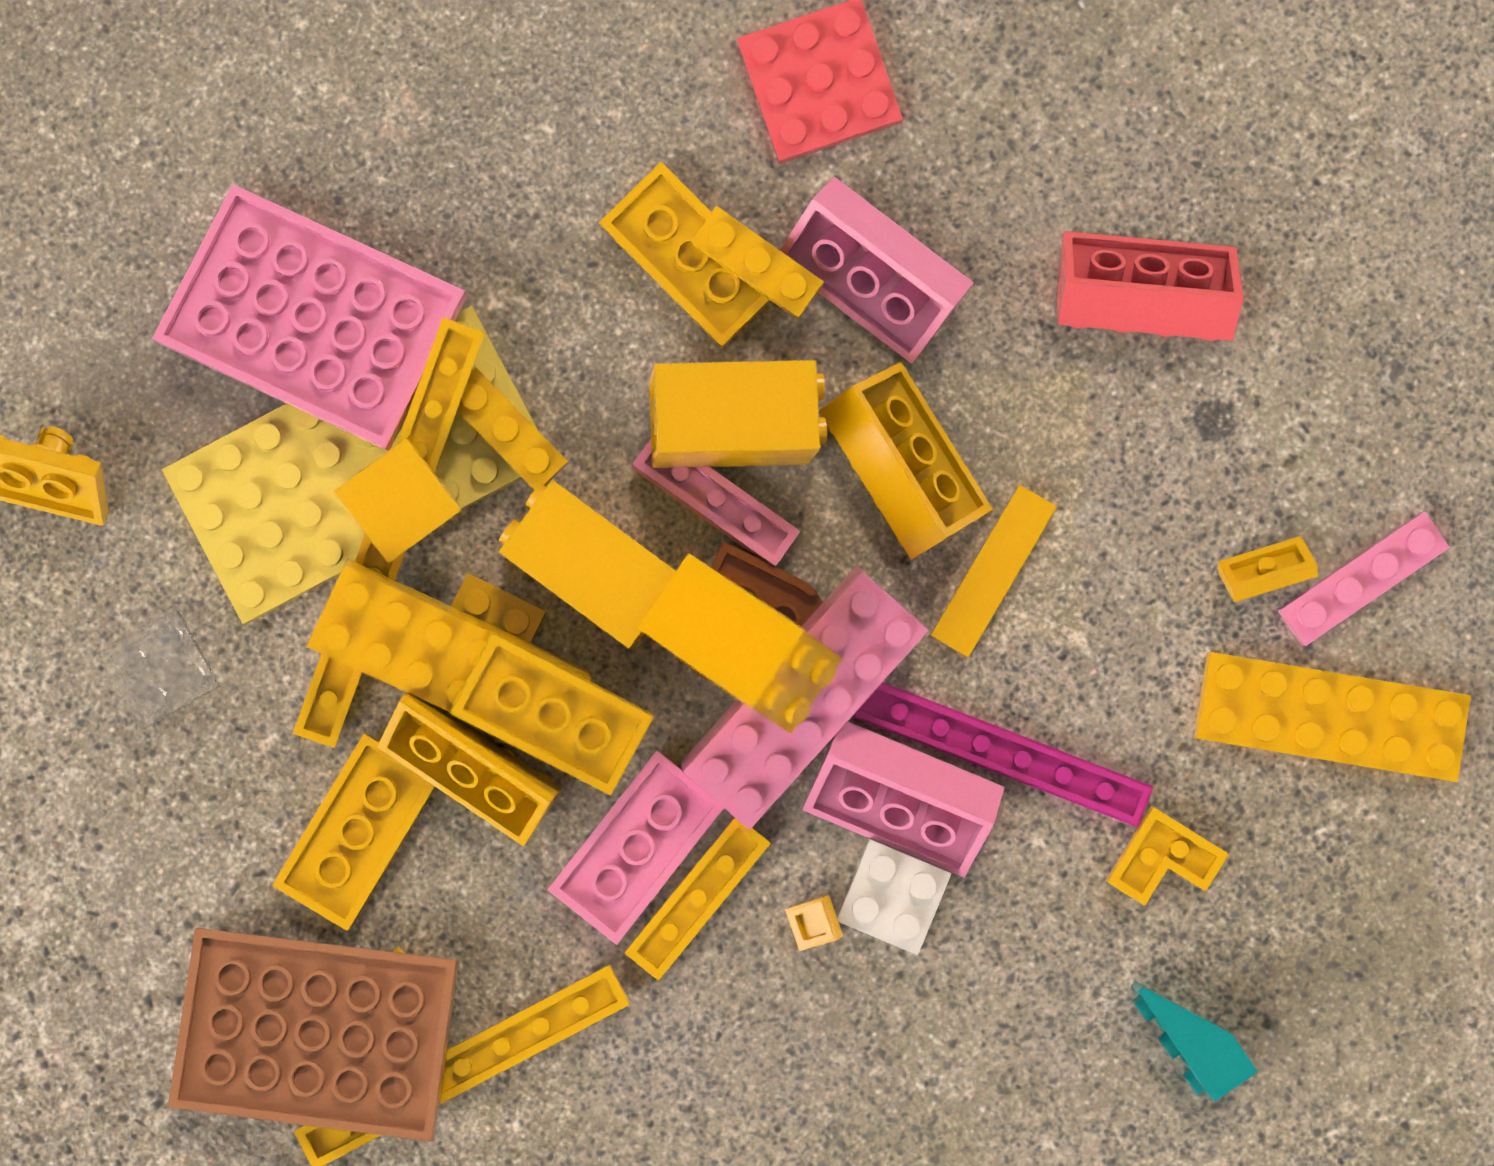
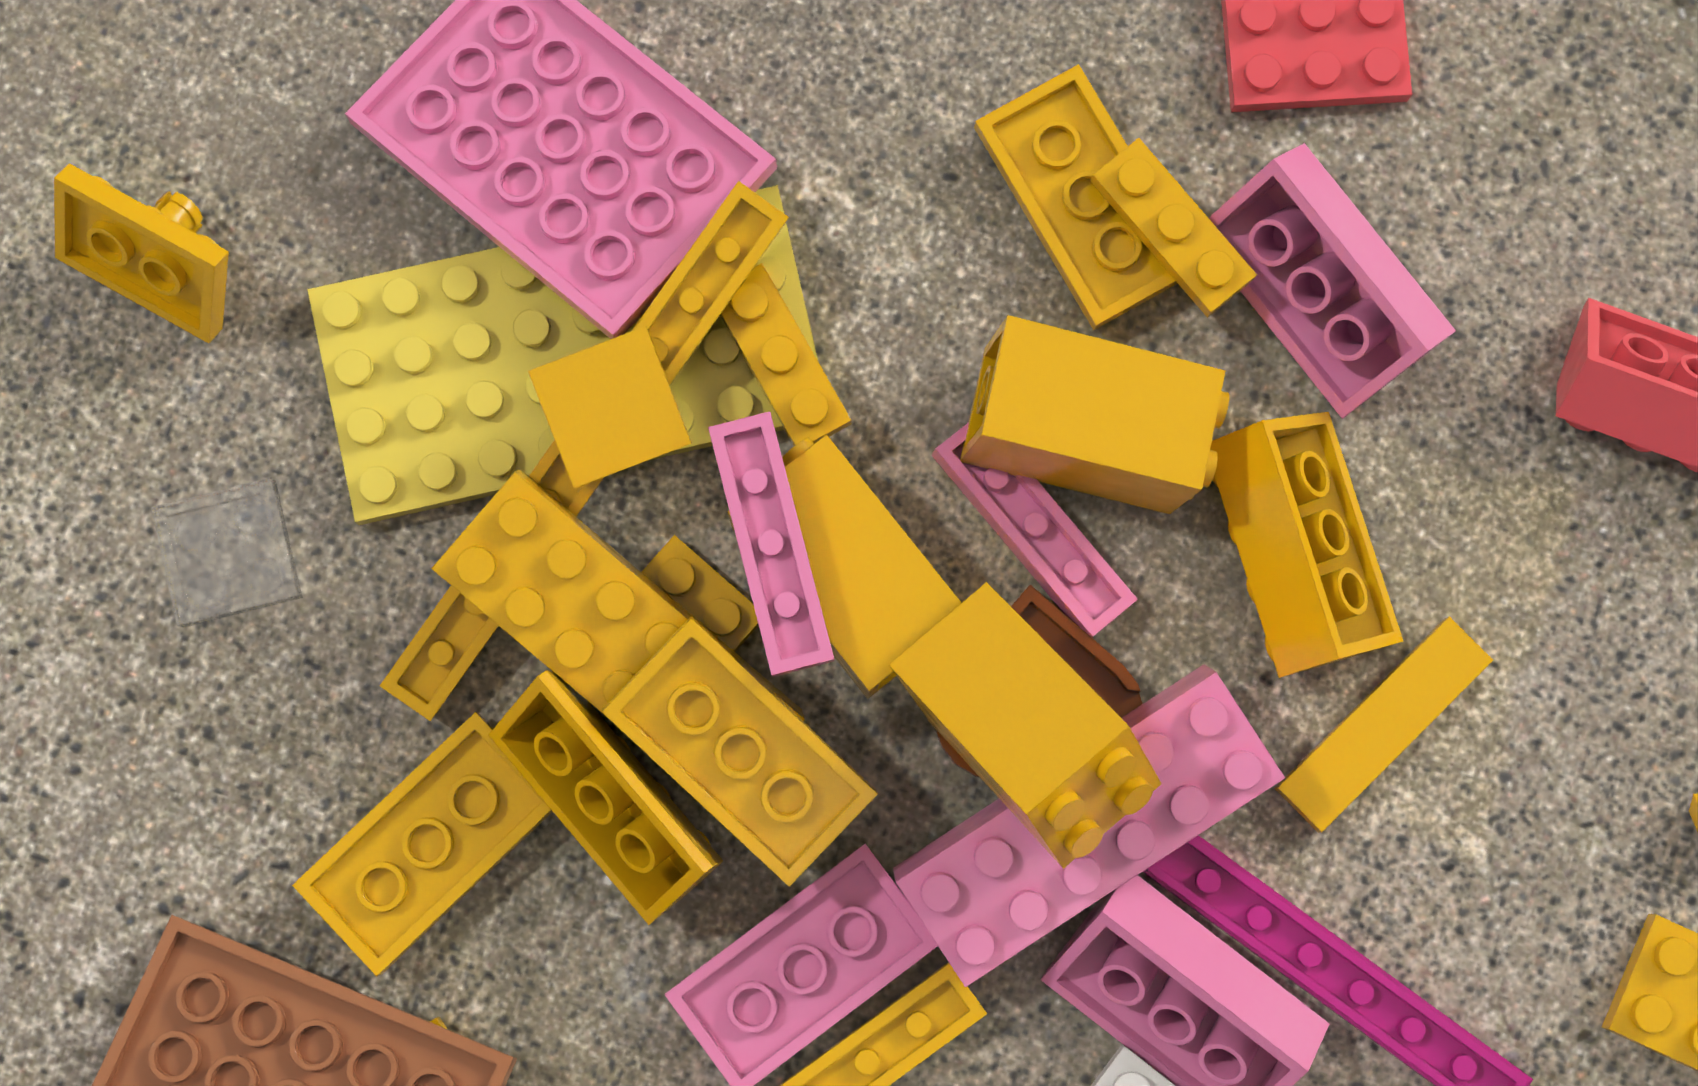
camera: 15 degrees right, 5 degrees down
none -> bright pink plate [708,411,834,677]

